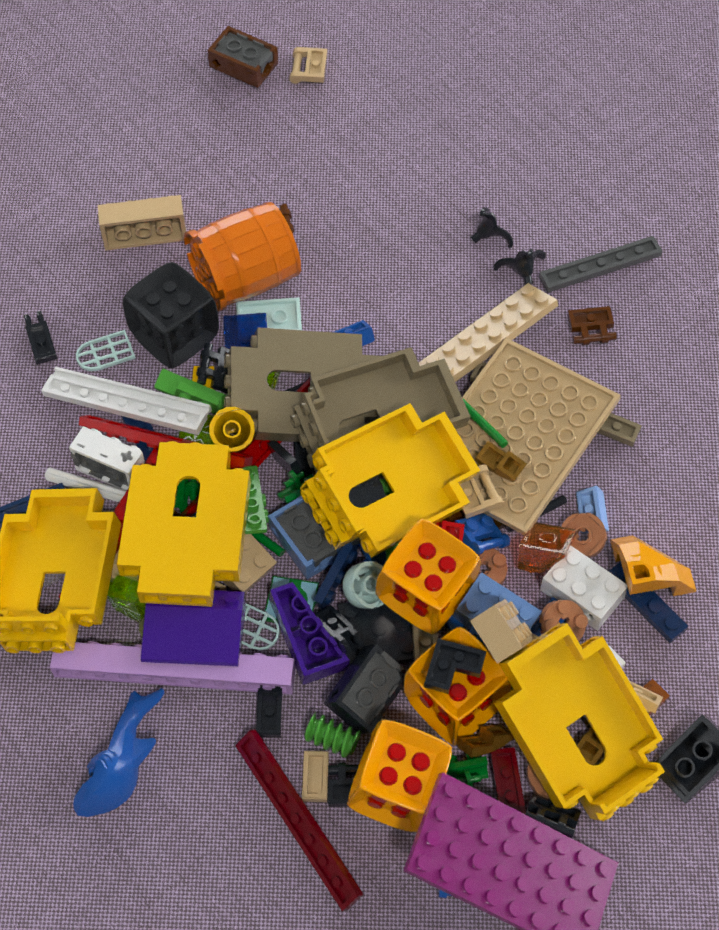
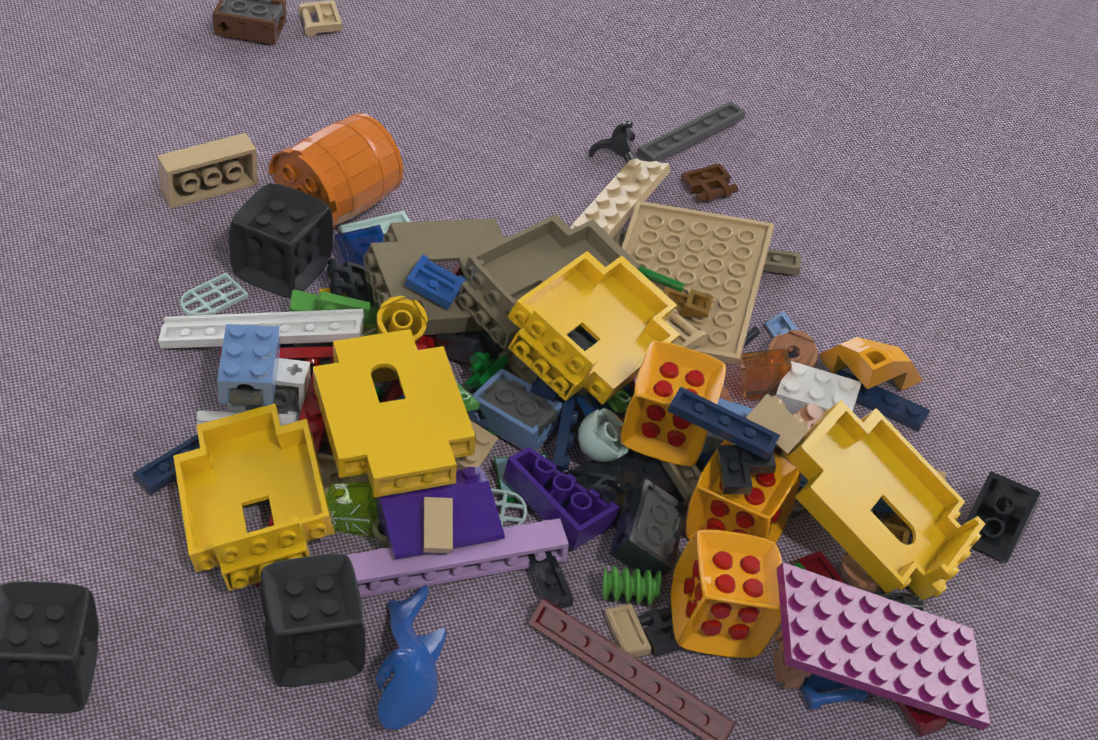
camera: 25 degrees left, 15 degrees down
black hinge [24,310,57,365] -> none
pearl gold slope [457,724,514,757] -> none
black piece [471,207,514,249] -> none
none -> medium blue piece [217,324,280,405]
none -> black piece [260,554,366,687]
none -> blue plate [404,254,467,309]
none -> tan tile [423,497,453,553]
none -> dark blue plate [668,386,780,460]

